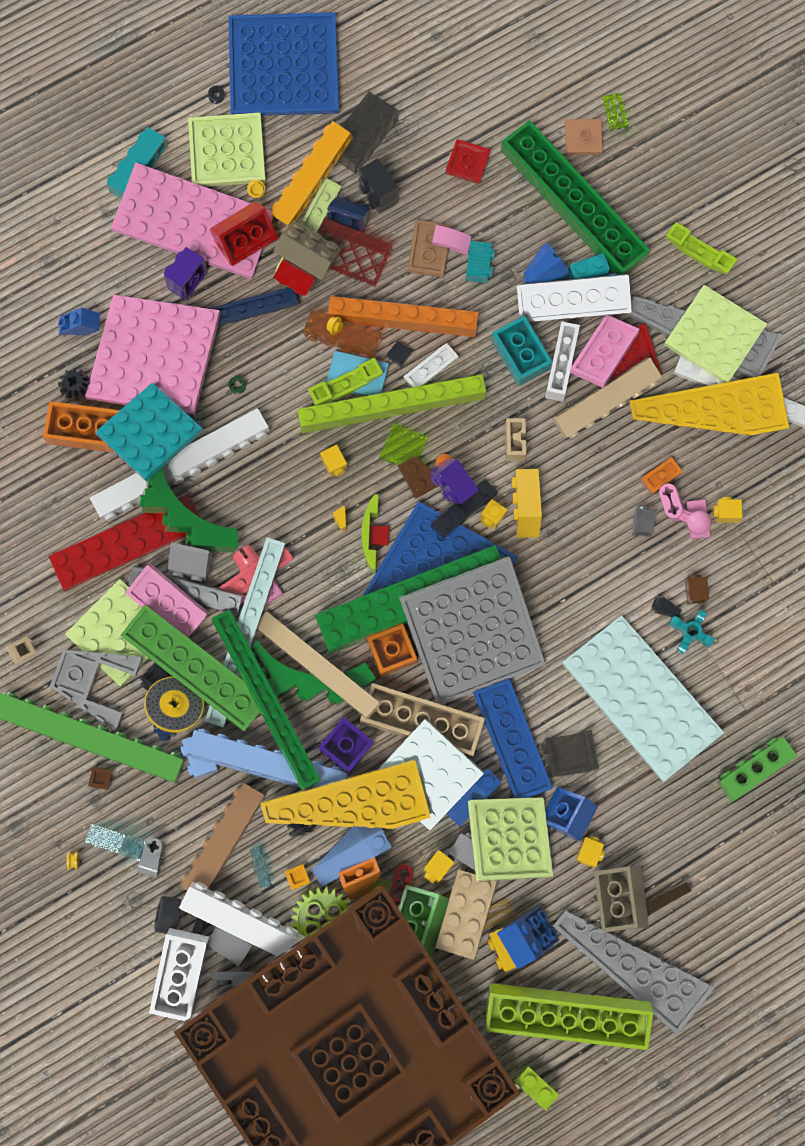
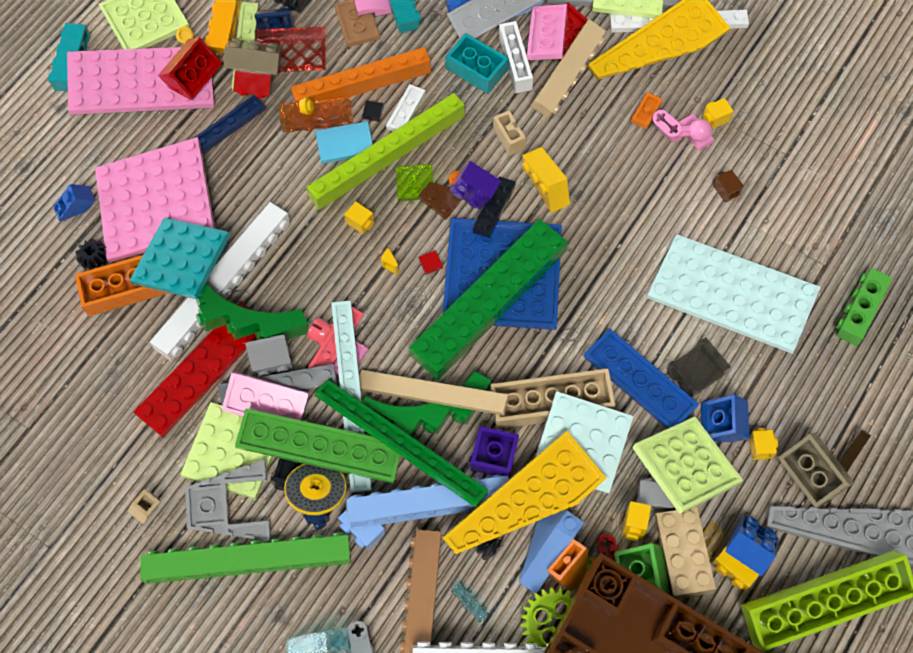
camera: 20 degrees left, 10 degrees down
reddish brown plate [88,766,113,790] -> none
dark purple brick [164,247,207,301] -> none
dark green bush [228,376,246,395] -> none
light orange plate [285,864,310,891] -> none
lime slope [307,358,383,405] -> none
lime slope [362,494,378,573] -> none
orange brick [367,624,417,677] -> none
light grey plate [399,557,545,705] -> none
blue slope [446,769,502,827] -> none
yellow brick [480,499,507,530] -> none
flat silver brick [632,506,655,537] -> none
black cone [651,596,681,618] -> none
teal pin [669,609,715,654] -> none

